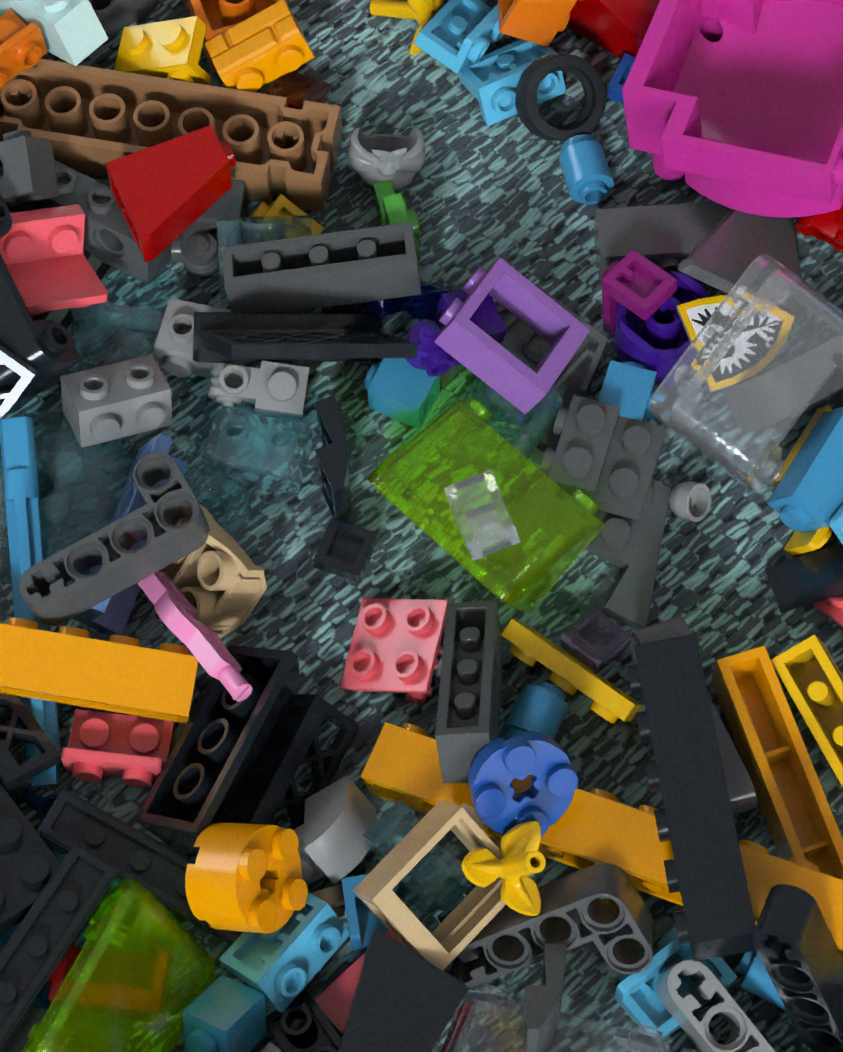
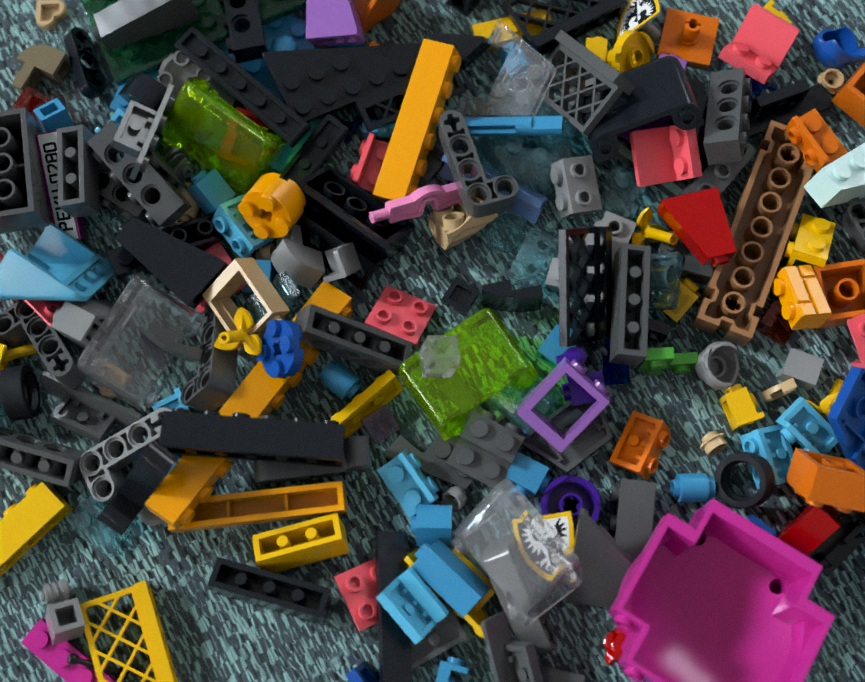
camera: 105 degrees right, 10 degrees up
magenta bracket [601,249,677,335] -> none
none -> light grey panel [323,242,362,283]
none -> medium azure bracket [377,450,439,518]
none -> dark azure brick [410,504,452,546]
none -> orange bracket [609,410,671,481]
none -> yellow plant [631,207,678,246]
none -> tan plate [700,431,728,457]
none -> yellow brick [719,384,765,431]
none -> tan tile [760,378,797,403]
none -> light grey panel [776,348,824,391]

